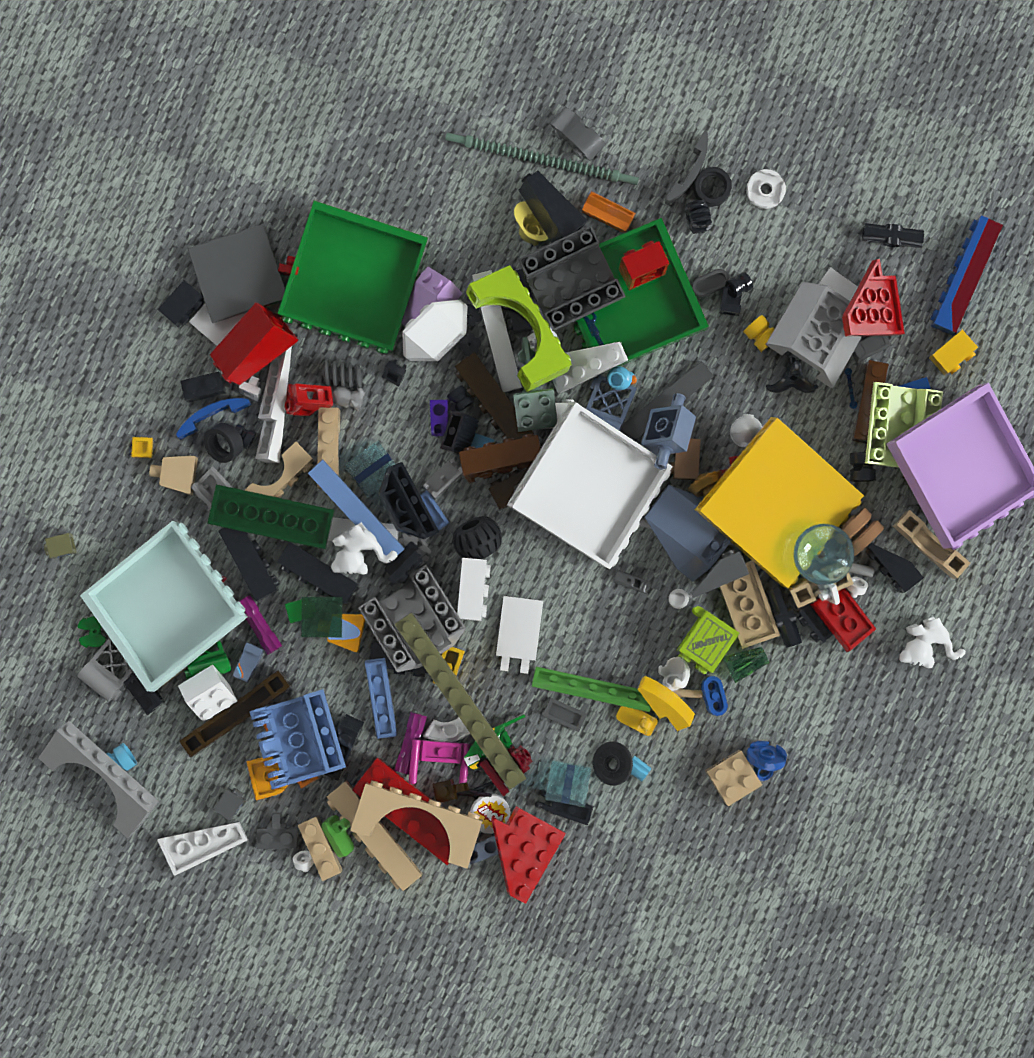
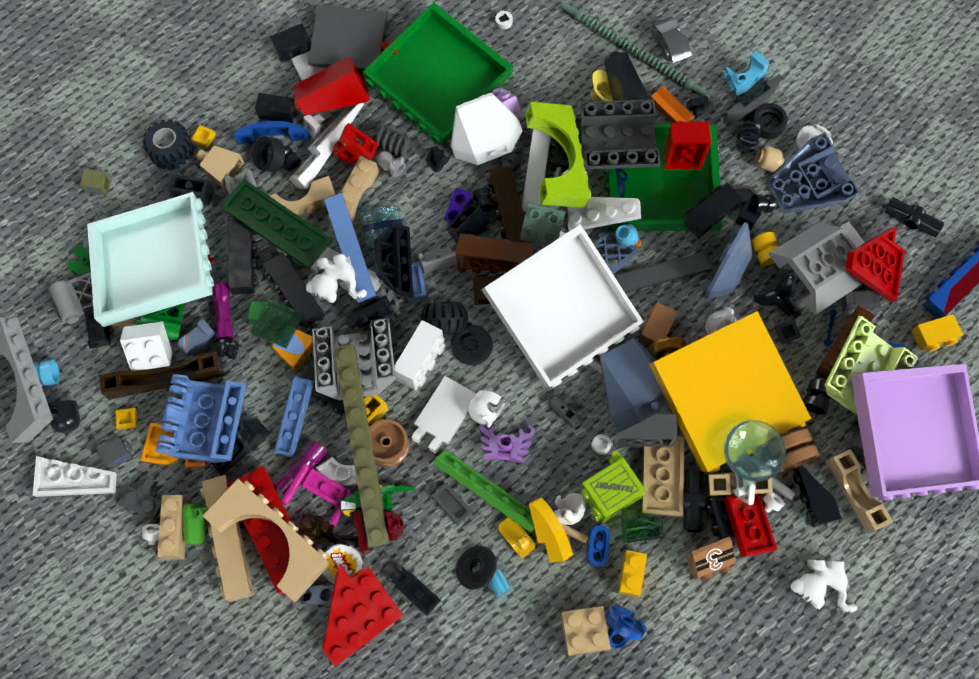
camera: 25 degrees right, 15 degrees down
clear light blue slope [545,760,591,807] -> none
sand blue brick [641,393,696,470] -> none
none -> black helmet [48,400,80,433]
none -> yellow tile [115,407,137,430]
none -> black wheel [142,119,194,170]
none -> black brick [168,174,214,206]
none -> black wheel [217,338,239,360]
none -> medium nougat wheel [369,419,410,467]
none -> black wheel [451,325,493,365]
none -> white helmet [468,390,505,427]
none -> medium lavender animal [480,424,535,463]
none -> white tile [496,11,513,29]
none -> yellow brick [617,550,647,598]
none -> black brick [683,183,743,239]
none -> medium nougat slope [685,536,736,581]
none -> black tile [686,96,709,116]
none -> sand blue wedge [703,222,753,299]
none -> medium azure tile [723,51,769,96]
none -> tan head [755,146,784,172]
none -> sand blue wedge [766,132,861,213]
none -> black brick [774,319,801,344]

